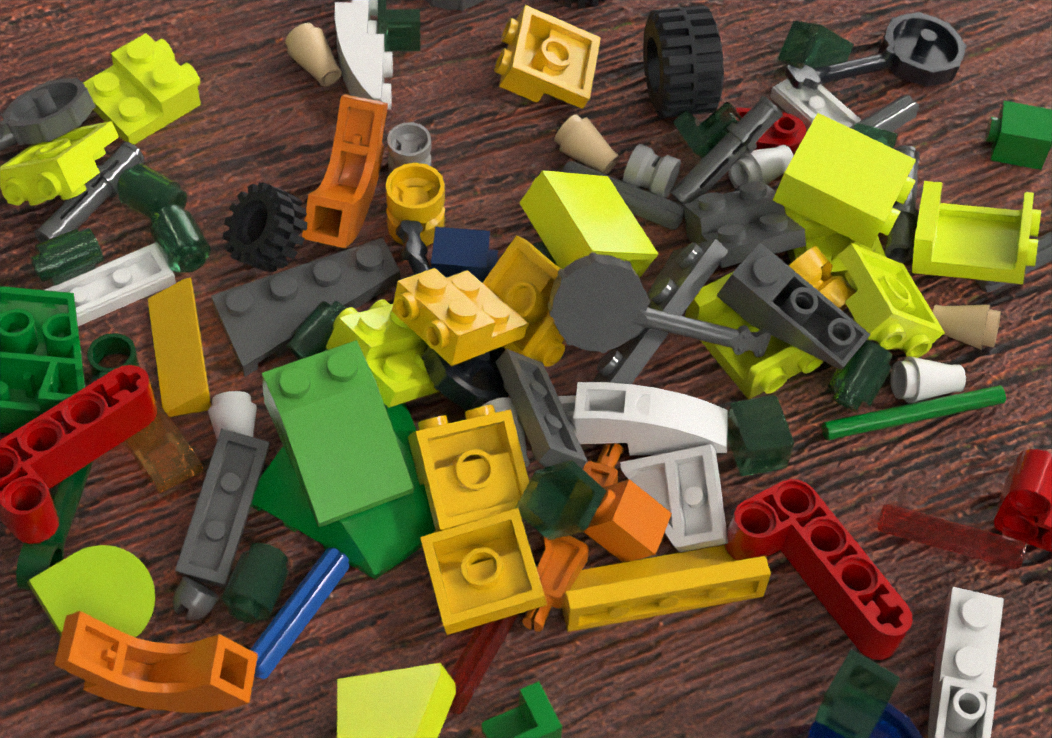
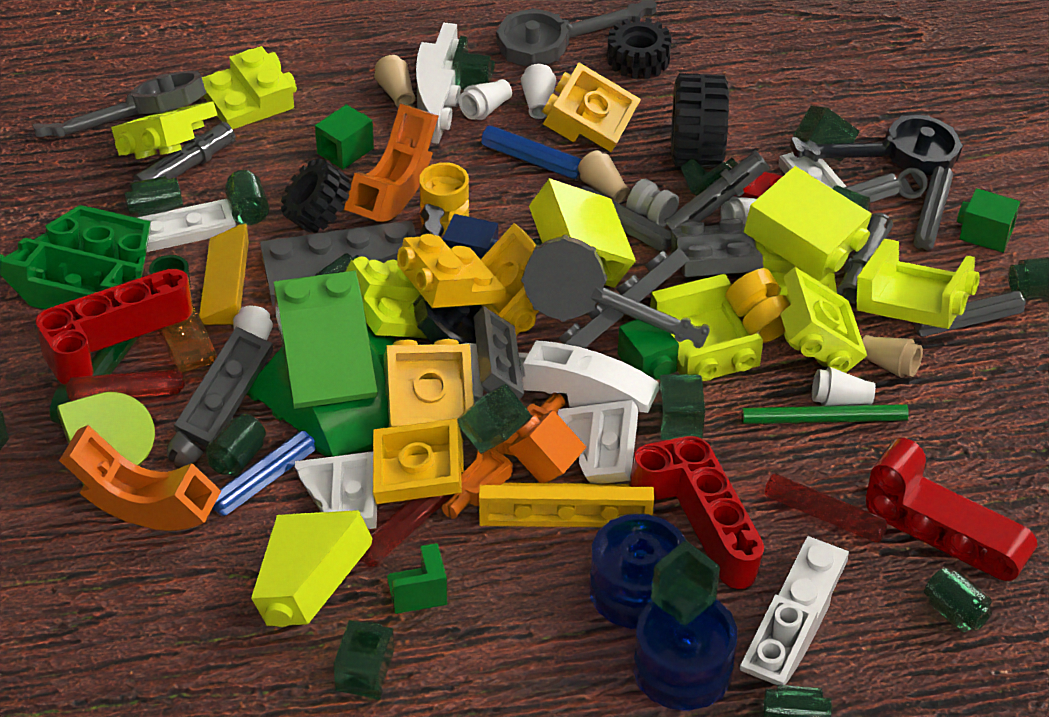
camera: 15 degrees right, 10 degrees down
clear green brick [117,163,187,223] -> none
light grey wheel [387,122,431,174] -> none
dark grey slope [717,243,871,369] -> none
clear green brick [828,340,893,412] -> none
none -> clear red axle [66,370,185,401]
none -> white wing [295,452,377,529]
none -> green brick [315,104,374,170]
none -> white cone [459,79,512,120]
none -> blue axle [481,125,582,179]
none -> white cone [521,64,556,119]
none -> clear blue wheel [589,514,690,629]
none -> green brick [617,319,679,380]
none -> dark grey hinge [897,168,927,199]
none -> dark grey axle [913,166,953,251]

